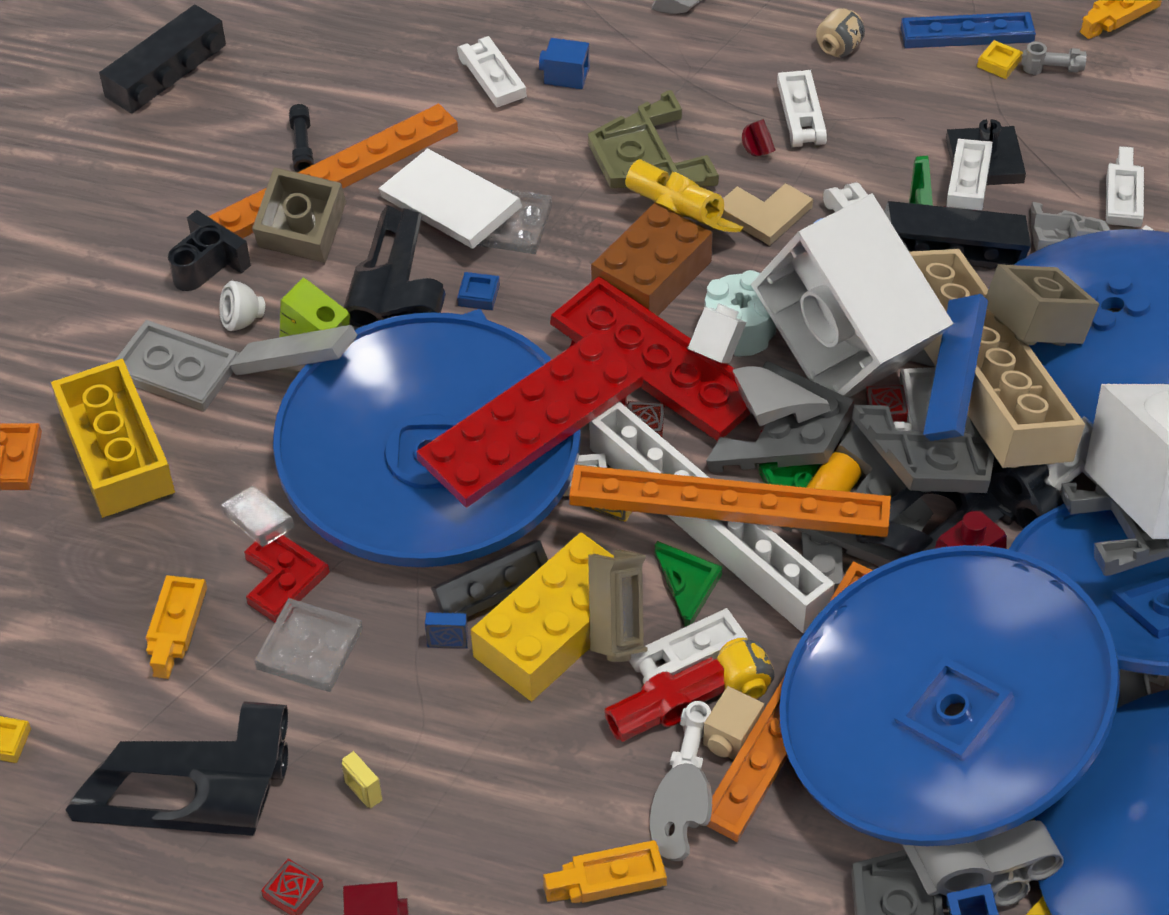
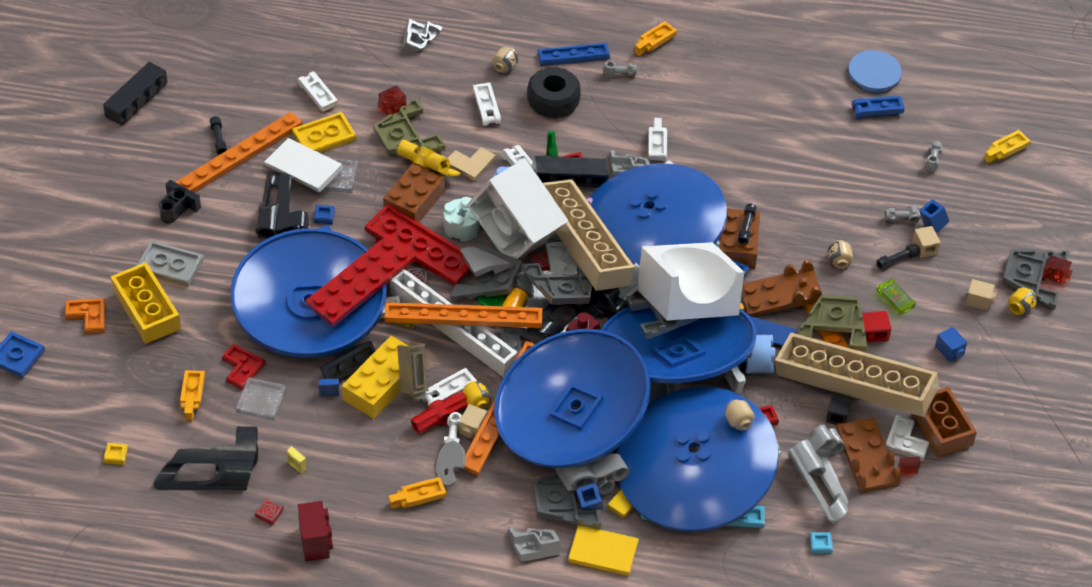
camera: 10 degrees left, 0 degrees up
white brick [219,281,265,331] -> none
clear tile [221,485,295,547] -> none
light grey tile [229,325,357,375] -> none
dark tan brick [252,167,346,263] -> none
lime torso [279,277,350,337] -> none
blue brick [539,38,590,89] -> none
green tile [655,541,722,627] -> none
white brick [688,304,747,363] -> none
dark red plate [742,119,776,156] -> none
blue tile [923,294,988,441] -> none
black tile [946,119,1026,185] -> none
white plate [947,139,993,210] -> none
yellow tile [977,40,1023,79] -> none
dark tan brick [985,264,1099,346] -> none
none -> yellow tile [292,112,357,153]
none -> clear red brick [377,85,407,116]
none -> black tyre [527,67,581,118]

